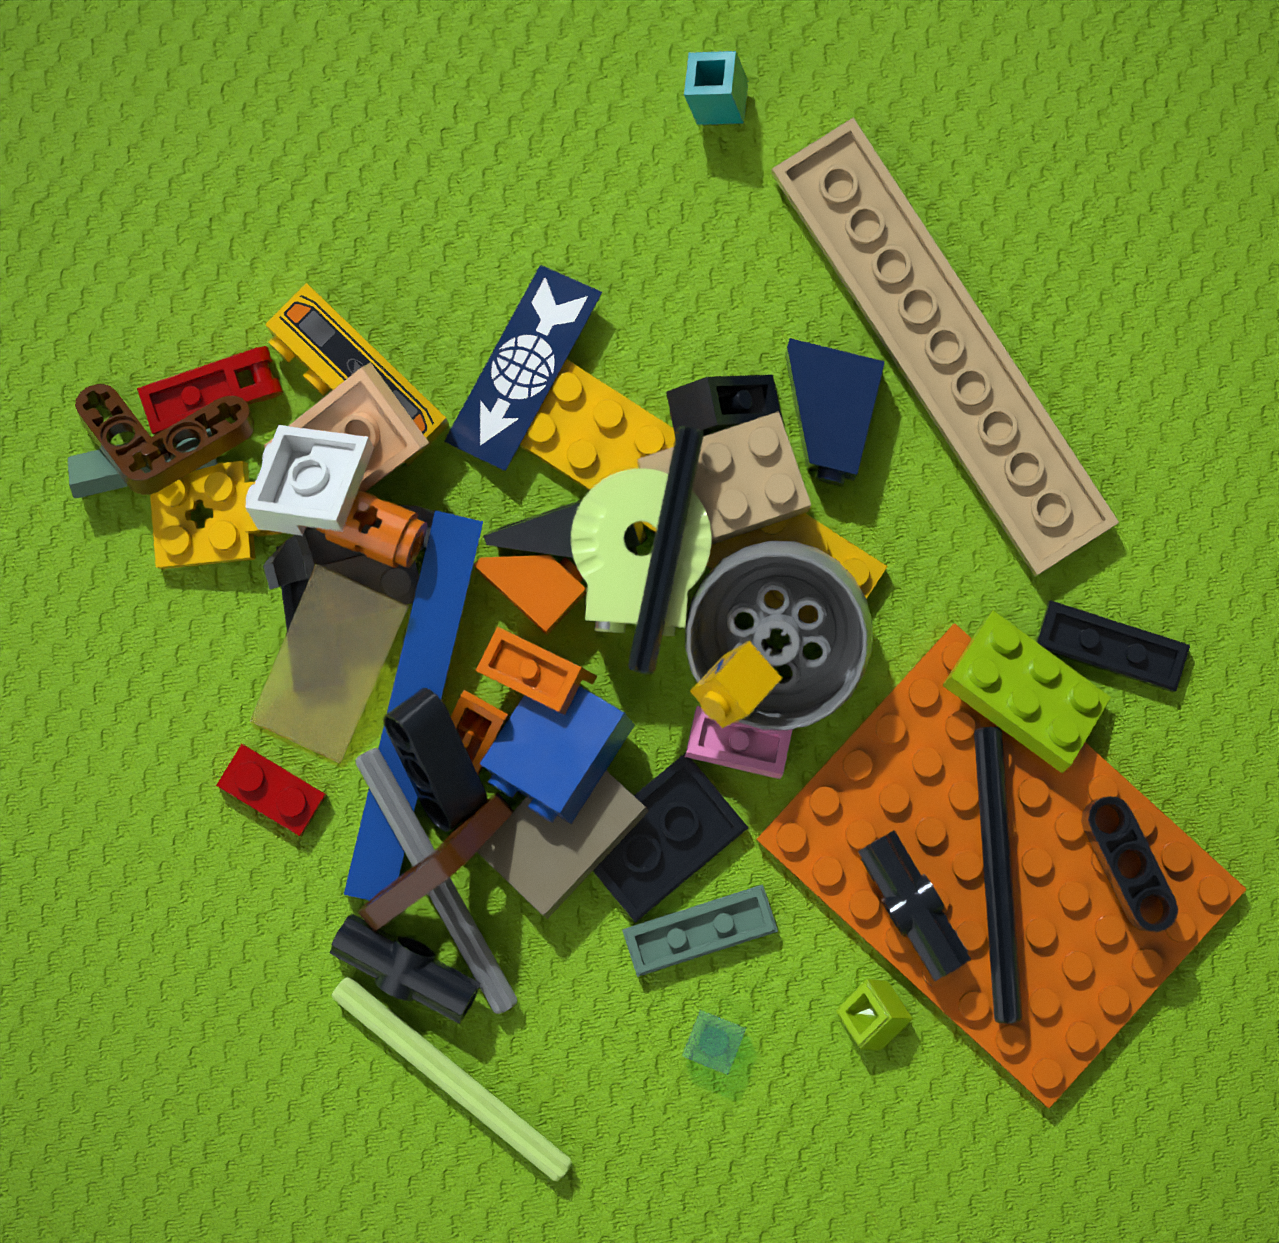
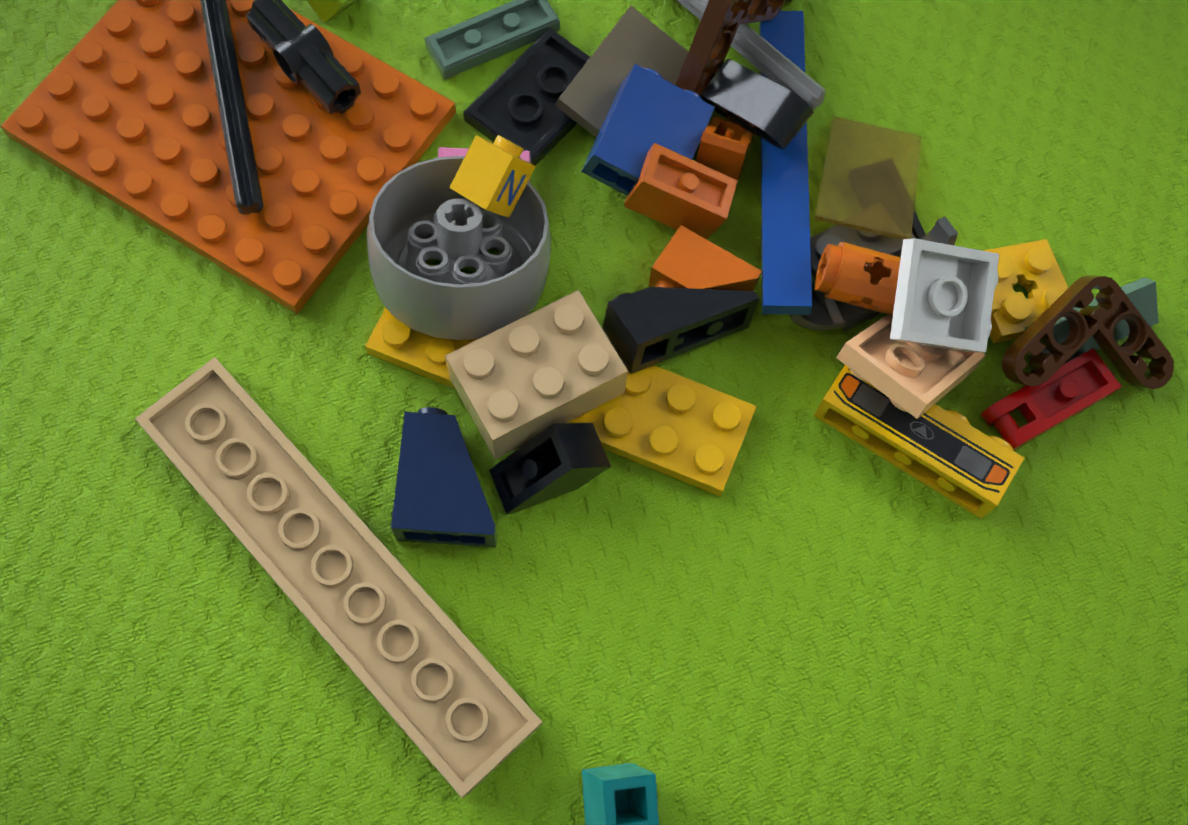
camera: 165 degrees right, 15 degrees down
red plate [216,743,327,837] -> none
dark blue sticker [444,265,603,471] -> none
yellowish green piece [571,468,711,636] -> none
black axle [629,426,704,674] -> none
lime plate [942,610,1111,773] -> none
black tile [1036,600,1190,693] -> none
black beam [1081,796,1178,932] -> none

